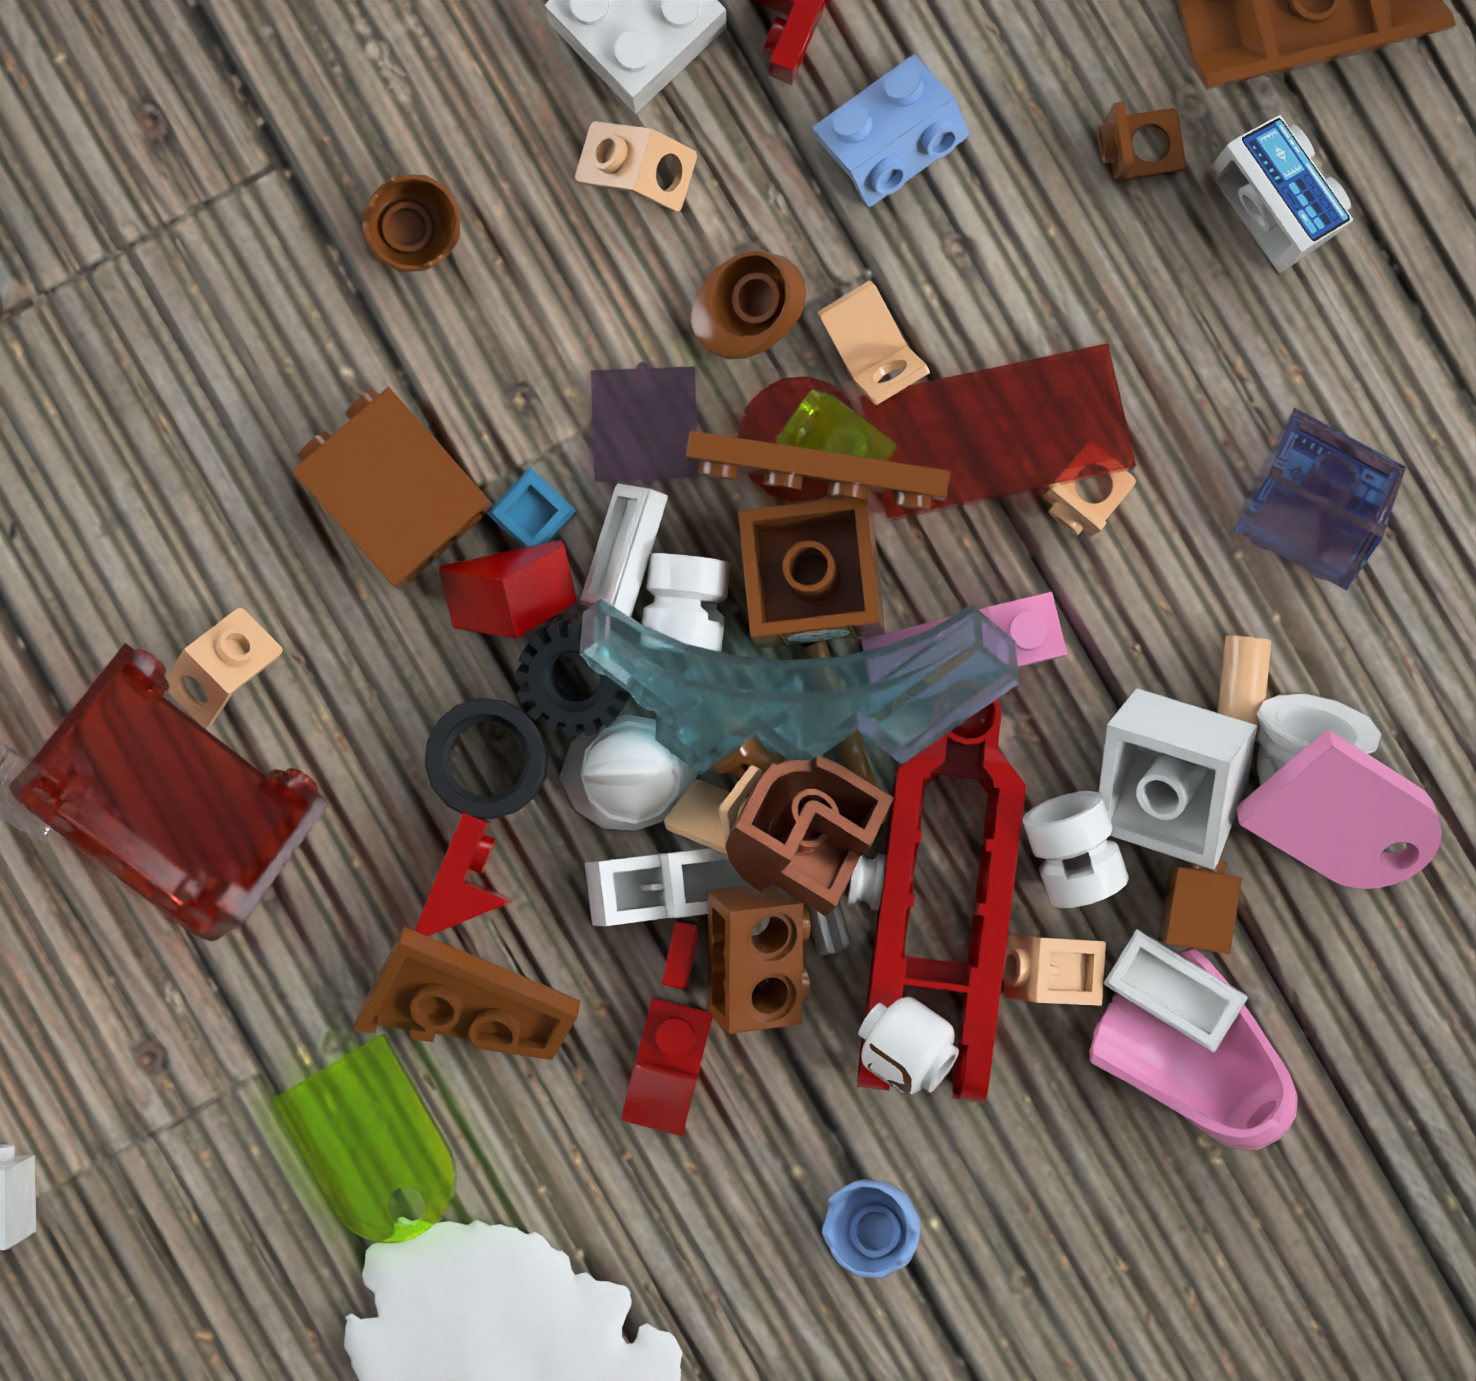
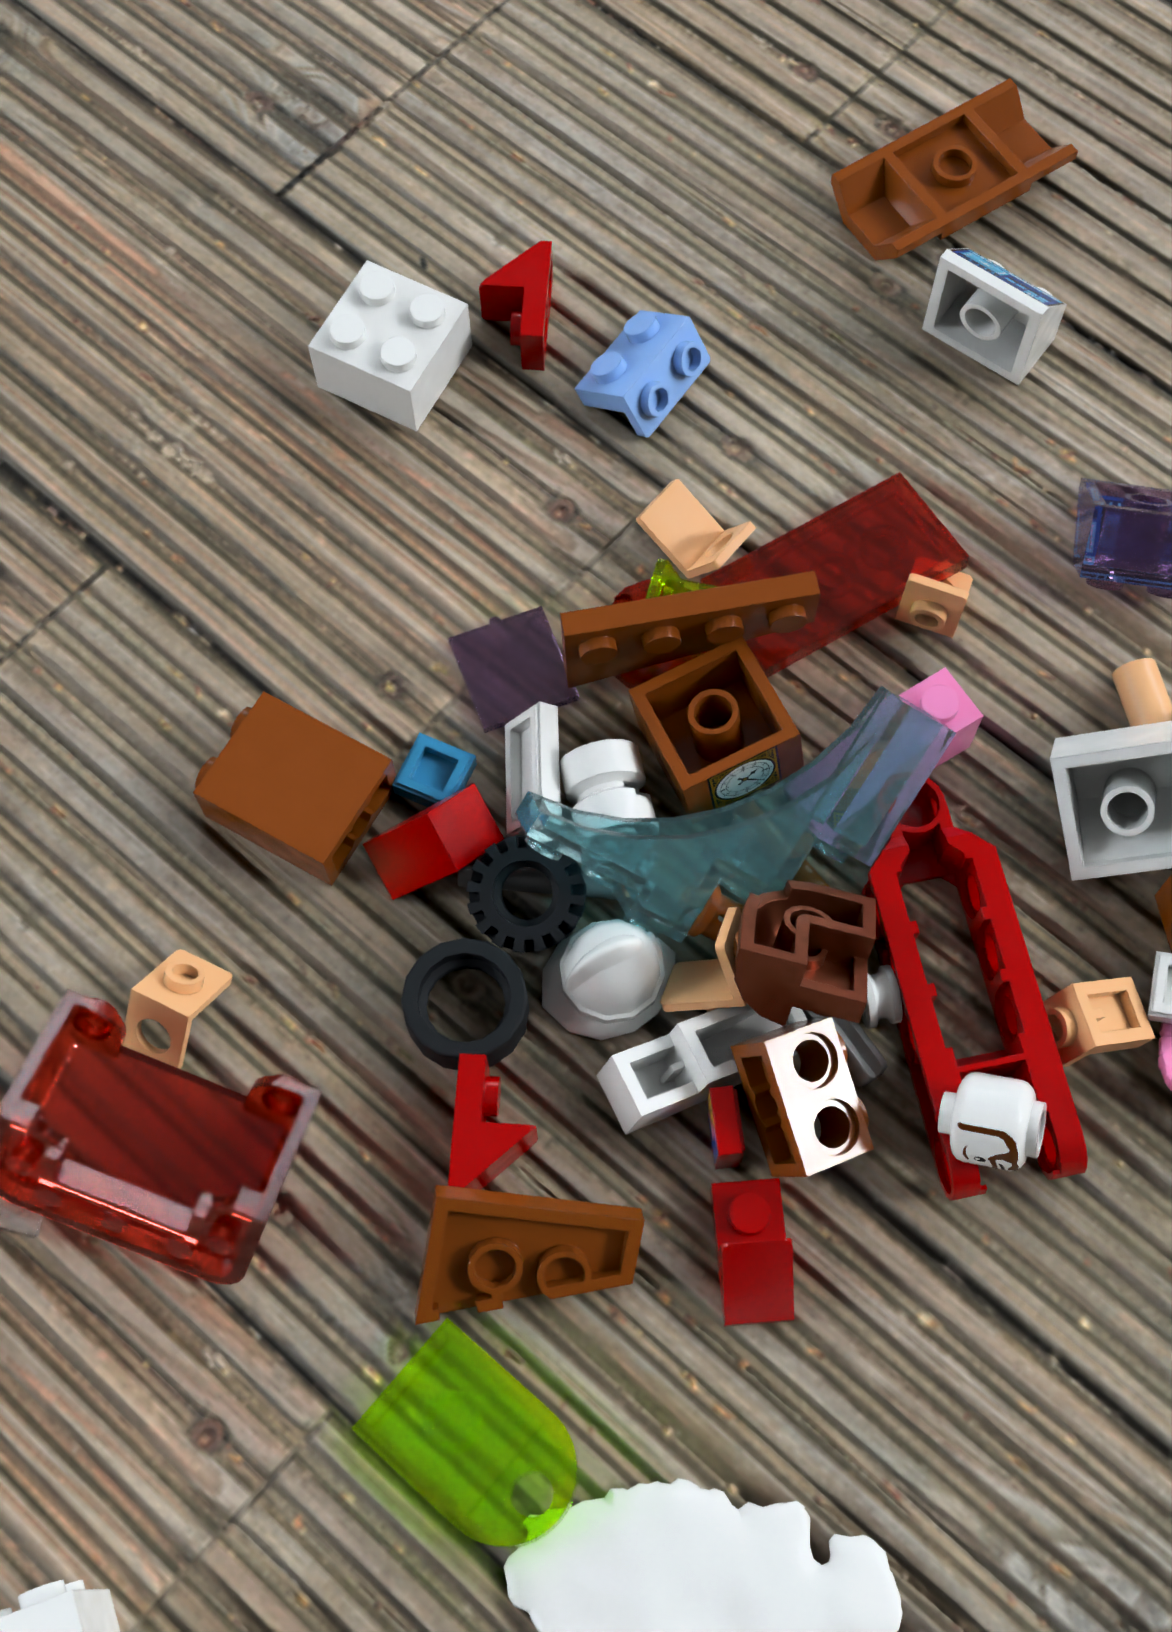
camera: 20 degrees left, 20 degrees down
dark orange hair [362,174,460,272] -> none
light nougat bracket [575,121,697,211] -> none
dark orange hat [691,251,806,359] -> none
light blue hair [822,1179,921,1278] -> none
white wheel [1022,791,1129,908] -> none
dark orange bracket [1098,101,1186,182] -> none

